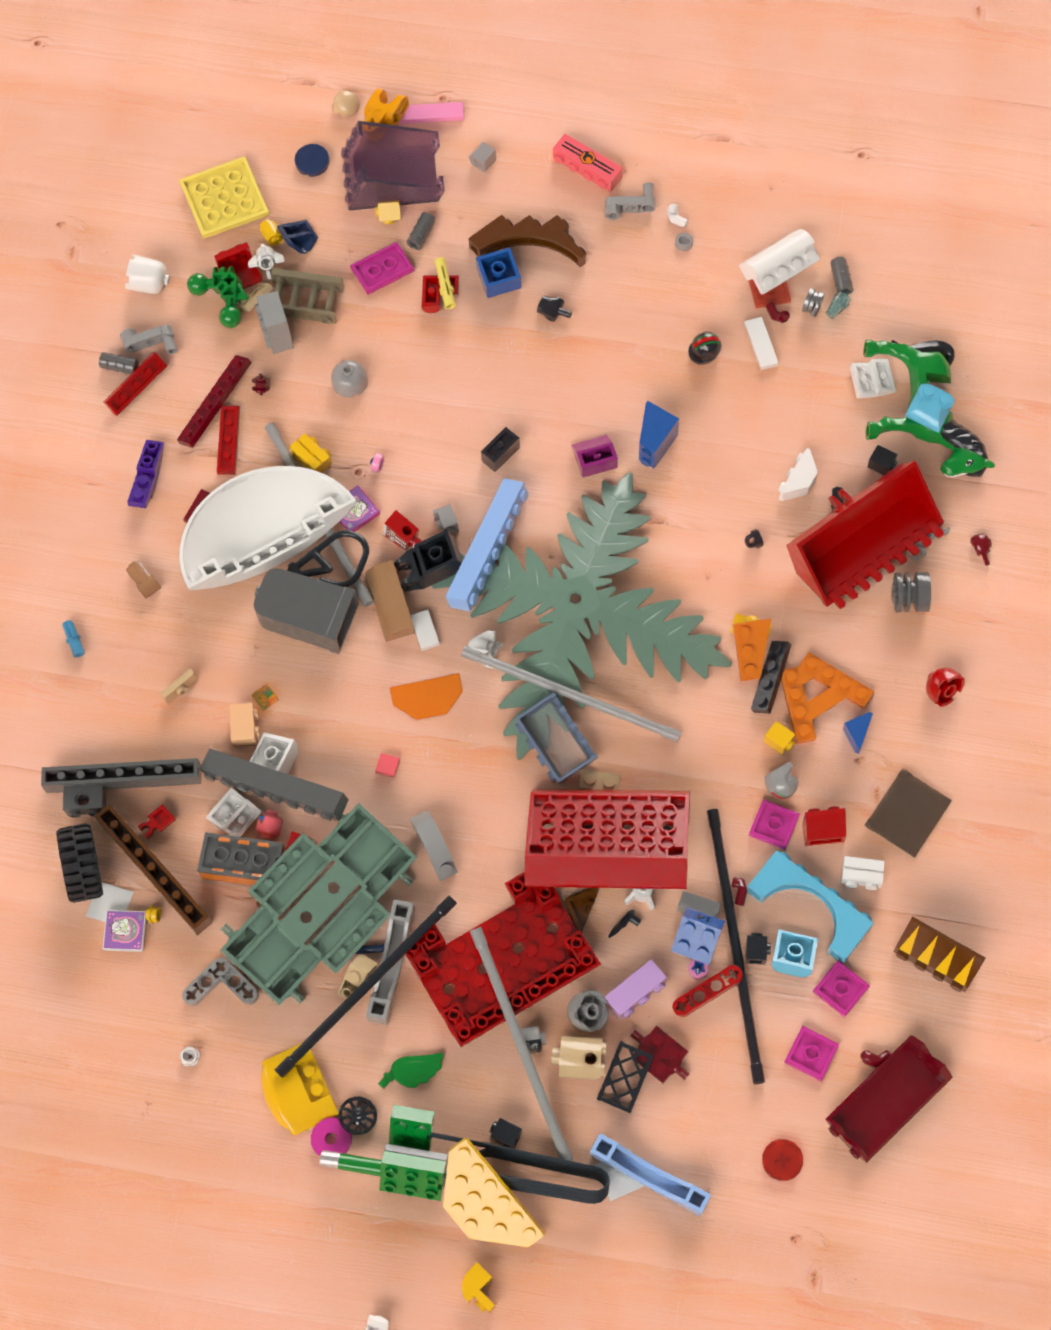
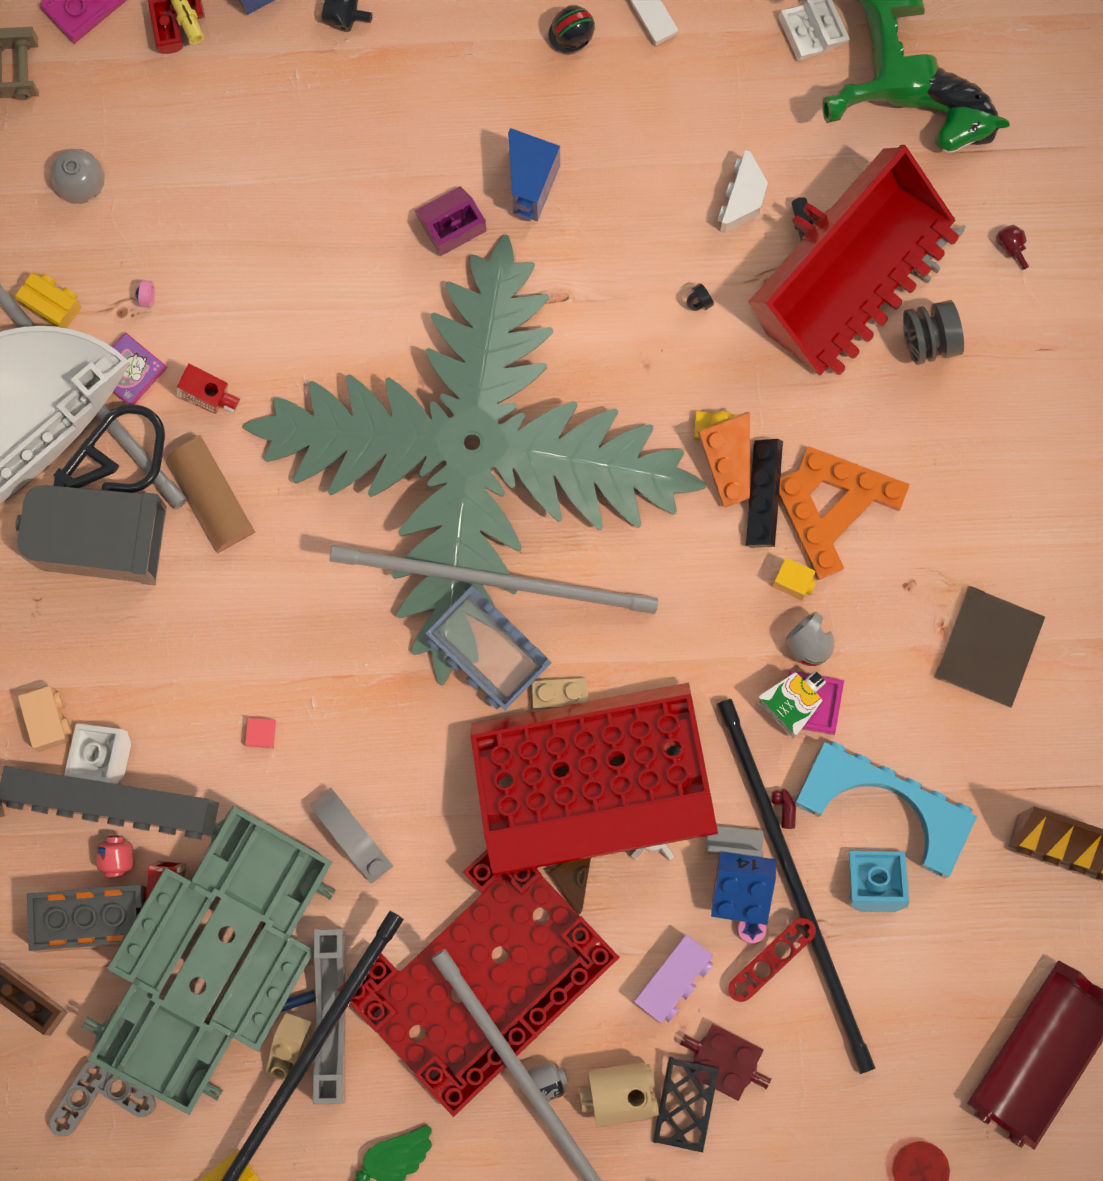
camera: 15 degrees left, 10 degrees up
white slope [205,787,262,837] -> none
clear yellow tile [252,684,279,711] -> none
orange sticker [390,673,463,720] -> none
black brick [394,530,463,592] -> none
white tile [410,610,440,651] -> none
light grey brick [433,504,459,535] -> none
light blue brick [446,478,528,612] -> none
white brick [468,630,503,668] -> none
black panel [481,427,520,472] -> none
light grey cylinder [568,991,609,1032] -> none
black bar [608,910,642,938] -> none
black brick [745,933,771,965] -> none
dark pink tile [784,1025,839,1081] -> none
red slope [802,806,846,846] -> none
dark pink tile [813,960,870,1018] -> none
white brick [841,856,884,890] -> none
blue slope [843,712,873,754] -> none
dark red arm [860,1050,891,1068] -> none
black brick [867,445,898,475] -> none
medium azure slope [905,383,954,433] -> none
red cylinder [926,667,965,707] -> none
none -> torso [757,671,826,739]

